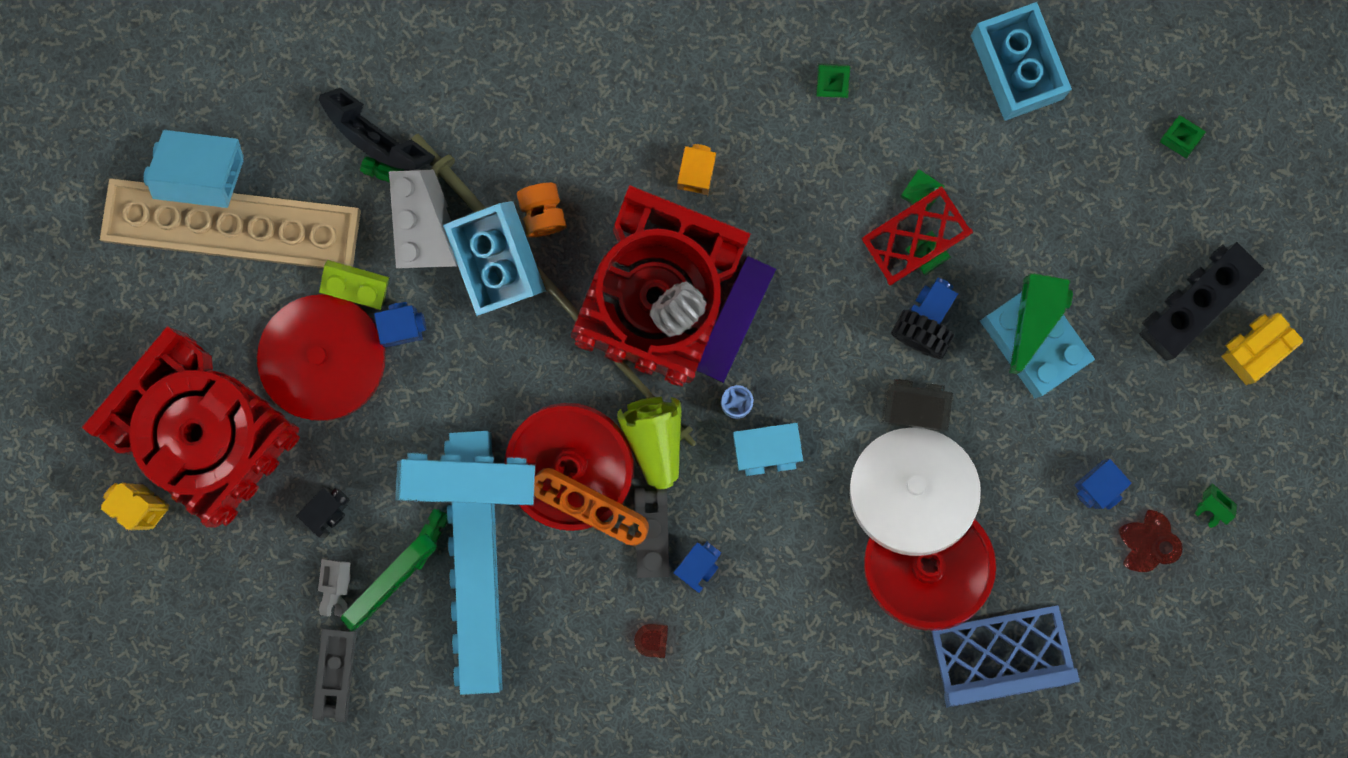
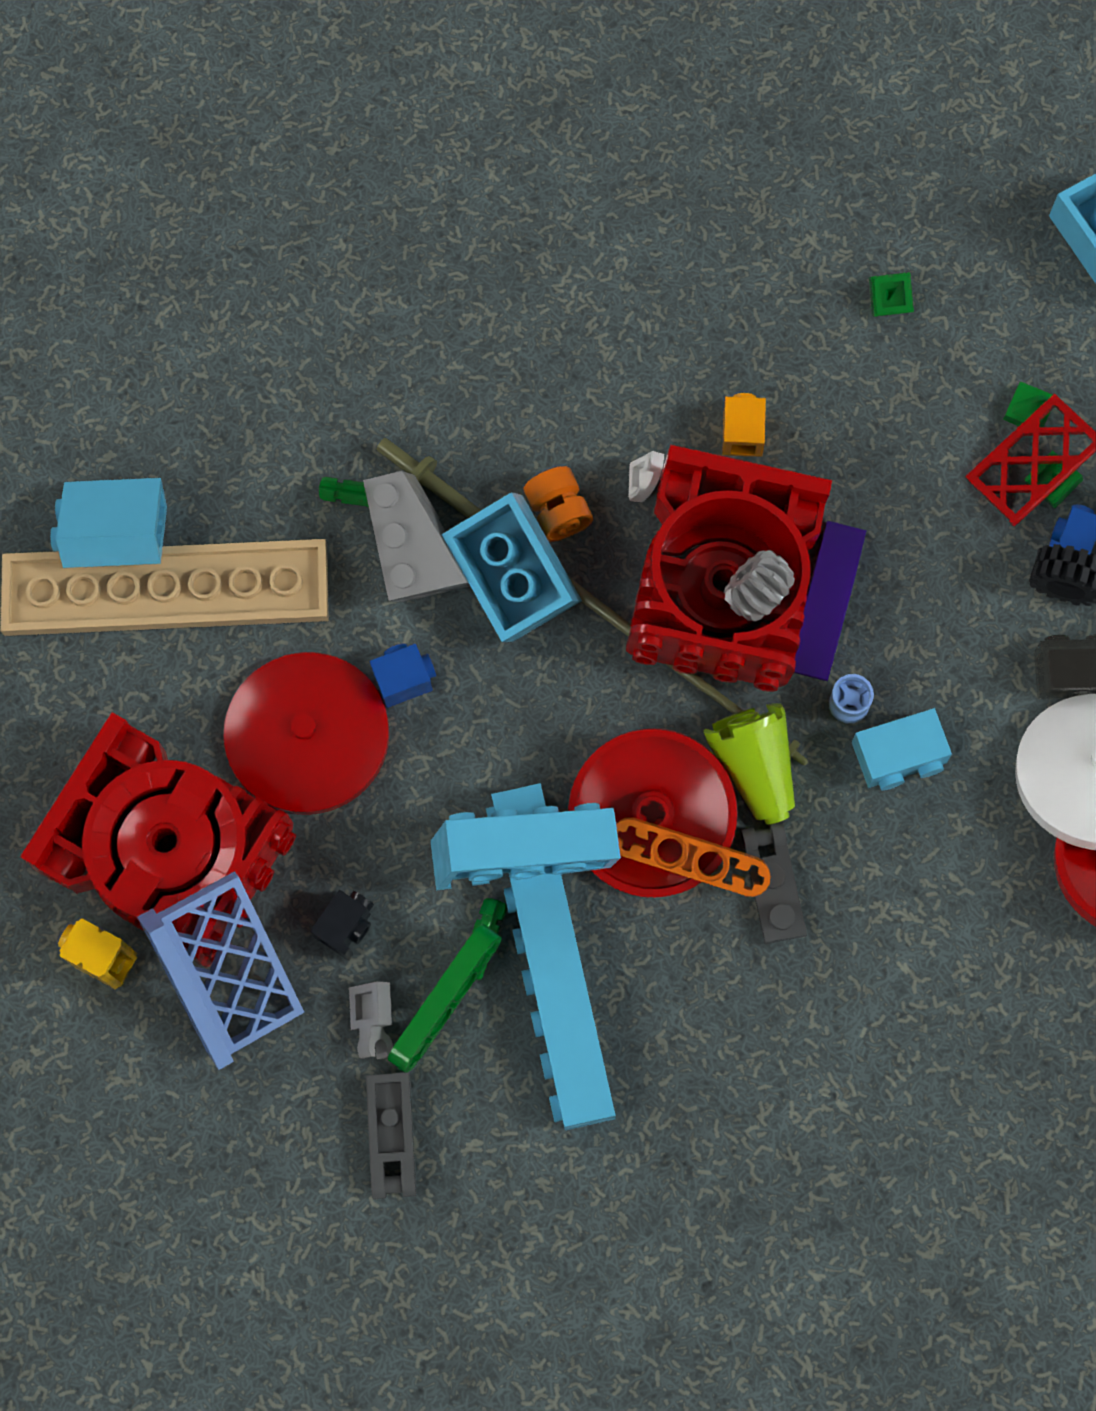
camera: 10 degrees left, 10 degrees down
black slope [319,87,435,170] -> none
lime plate [319,260,389,310] -> none
clear red tile [634,624,668,658] -> none
blue brick [674,541,721,593] -> none
none -> medium blue fence [137,871,304,1070]
none -> white tile [628,451,664,502]

